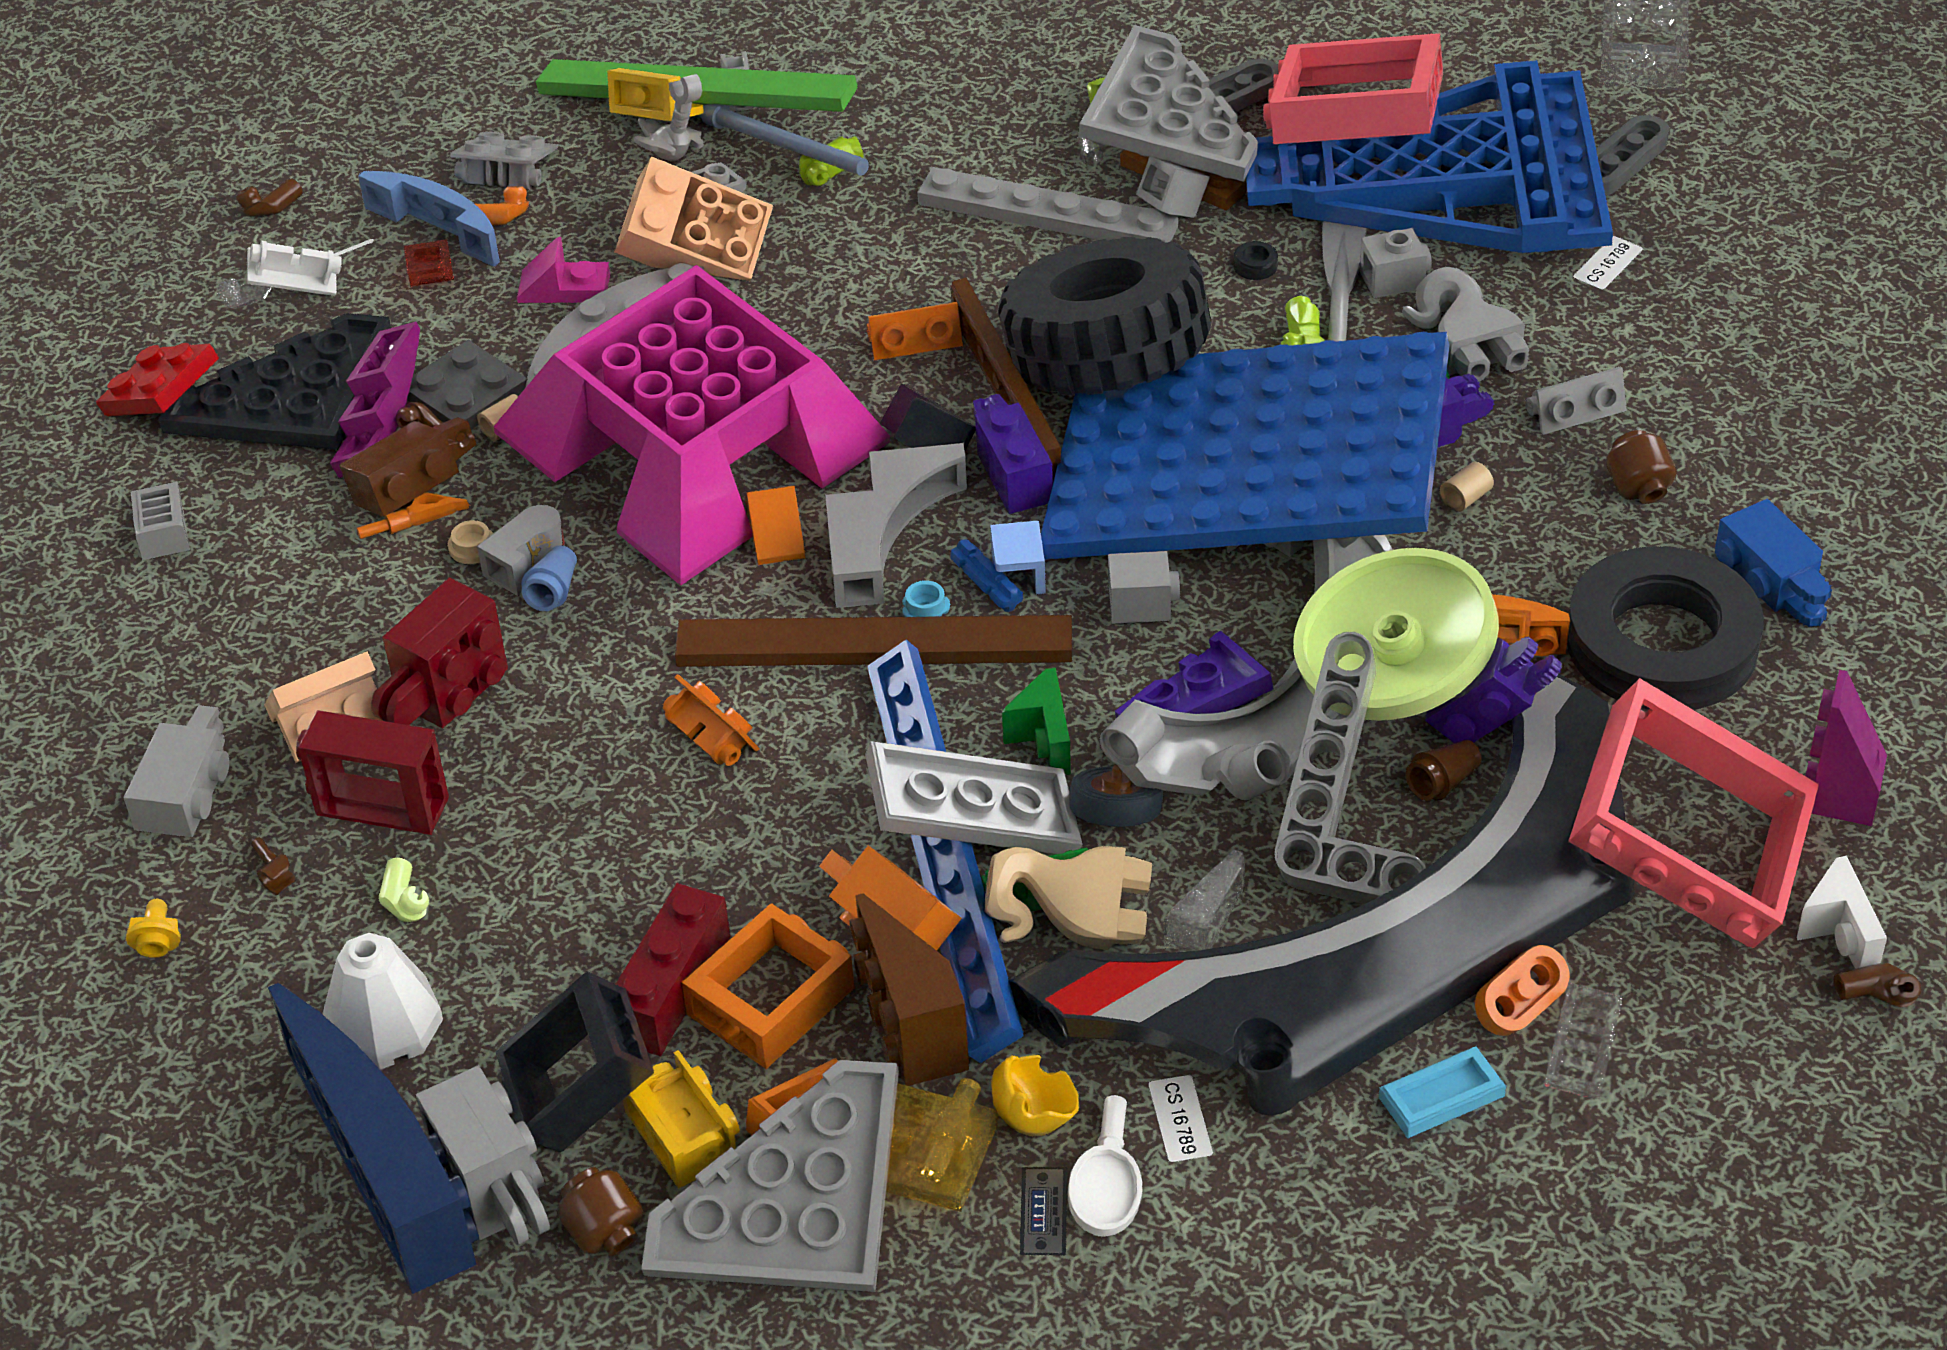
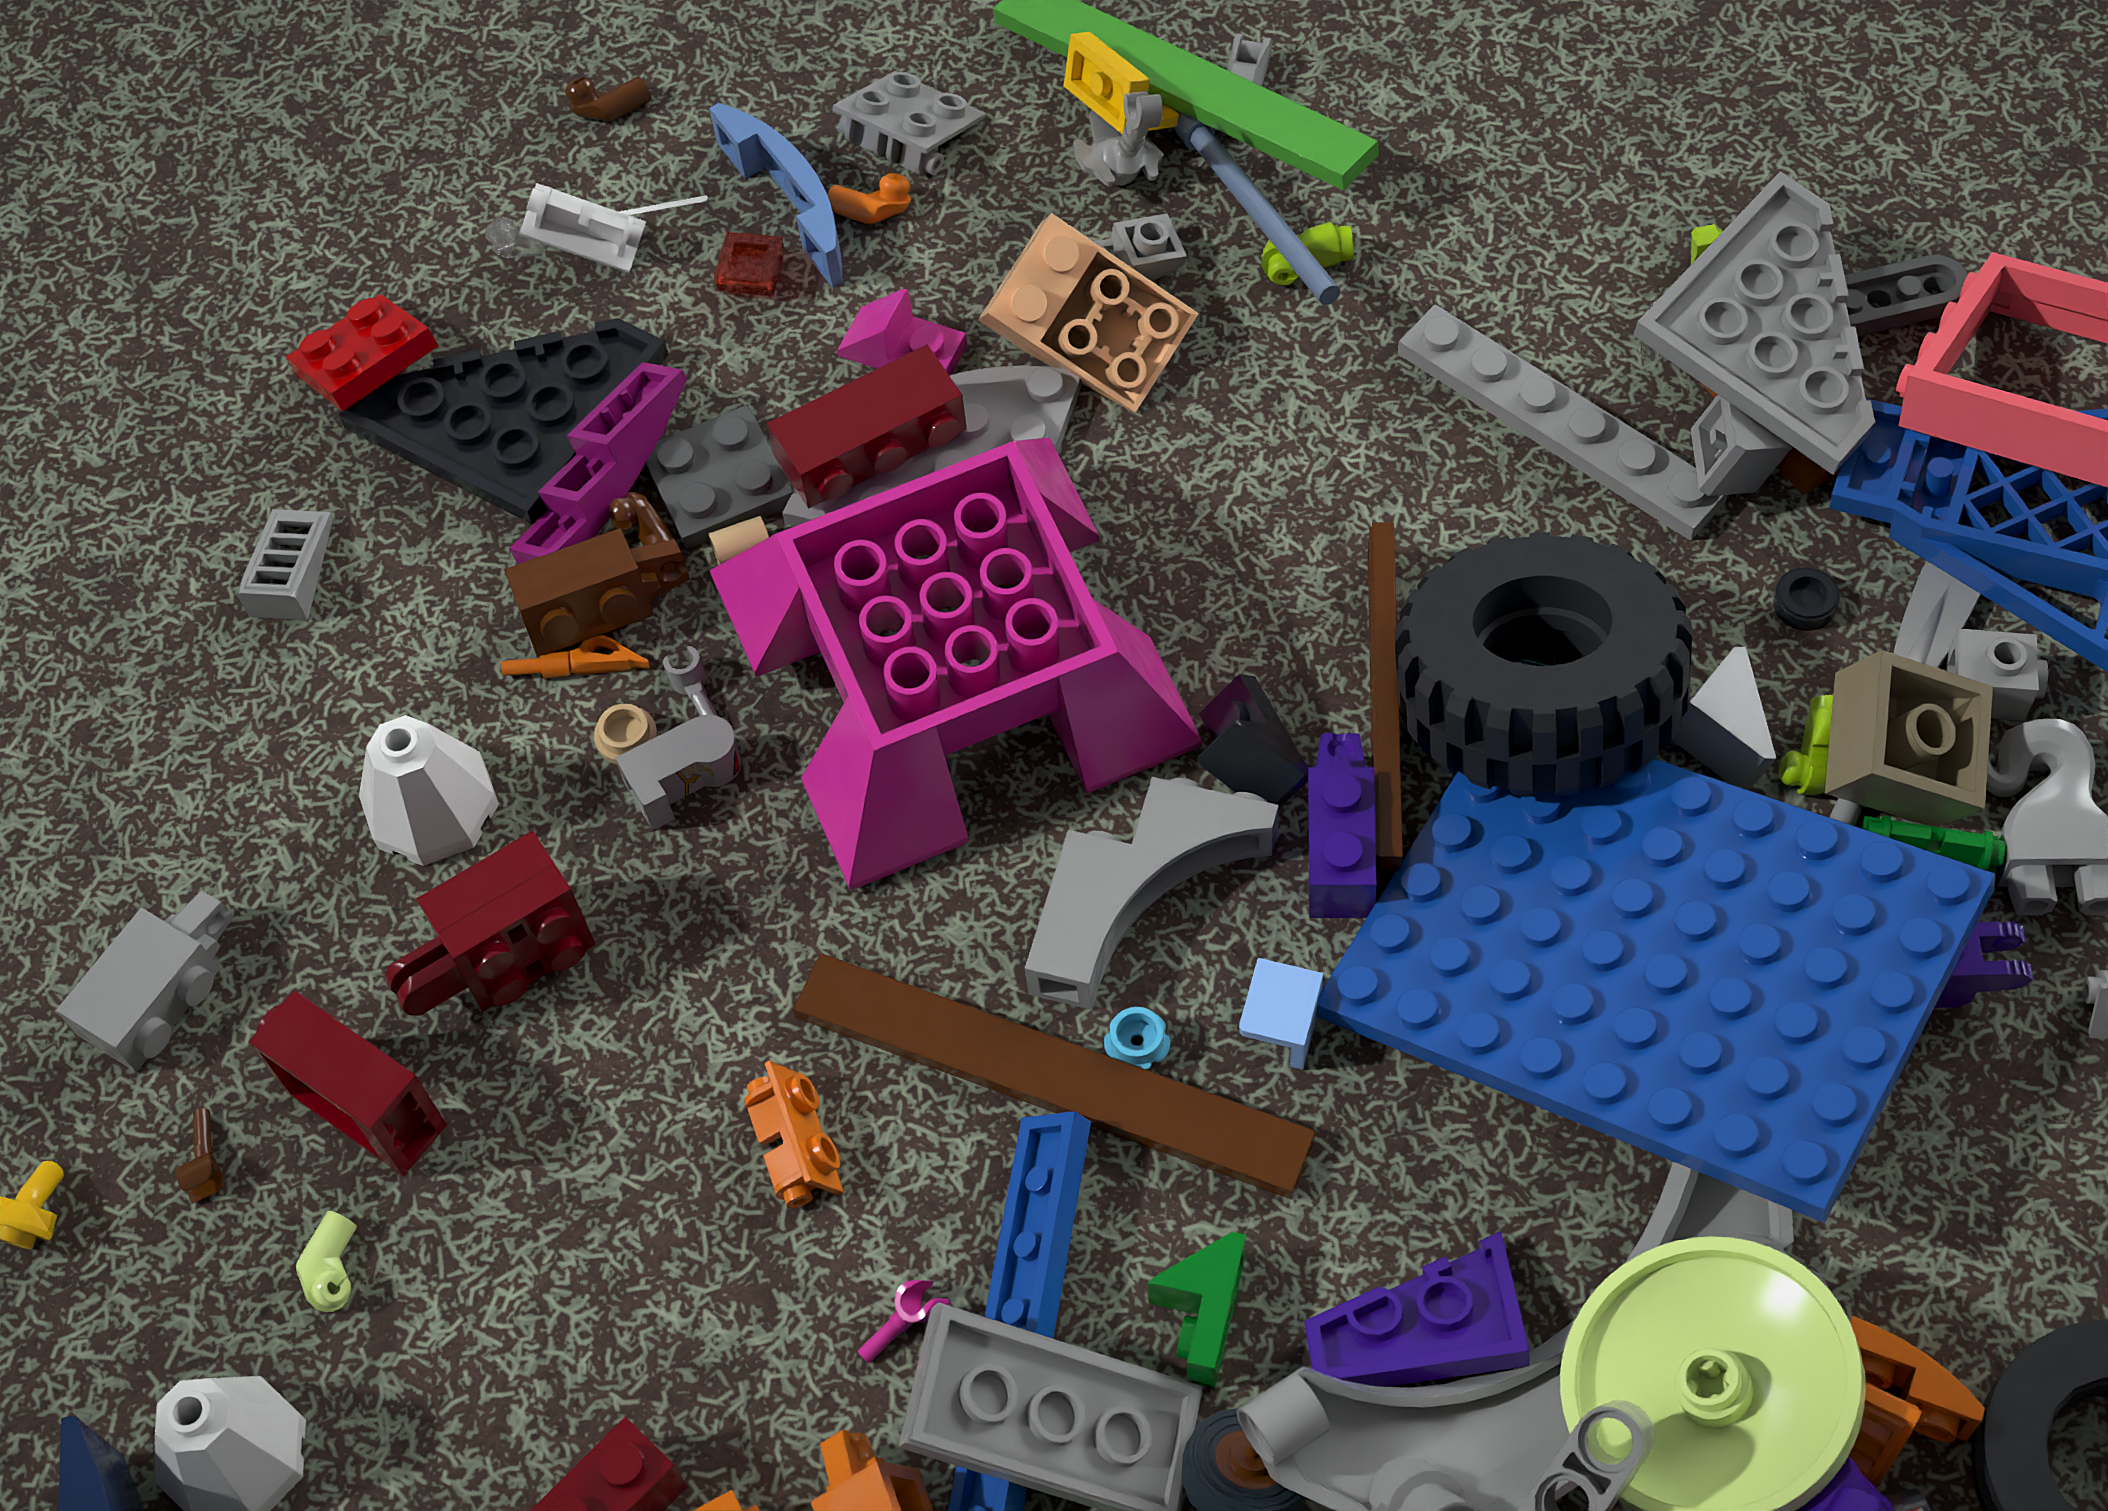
camera: 25 degrees right, 15 degrees up
light nougat bracket [264,651,383,763] -> none
medium blue cone [521,546,577,611] -> none
orange slope [745,486,805,565] -> none
orange hinge [866,302,963,360] -> none
blue axle [950,539,1023,612] -> none
light grey brick [1108,551,1180,624] -> none
tan hinge [1440,462,1494,512] -> none
none -> white cone [359,715,499,866]
none -> light grey hand [663,646,718,716]
none -> dark red brick [767,344,967,509]
none -> dark pink hand [858,1280,950,1363]
none -> light grey slope [1672,647,1776,789]
none -> dark tan slope [1825,650,1993,827]

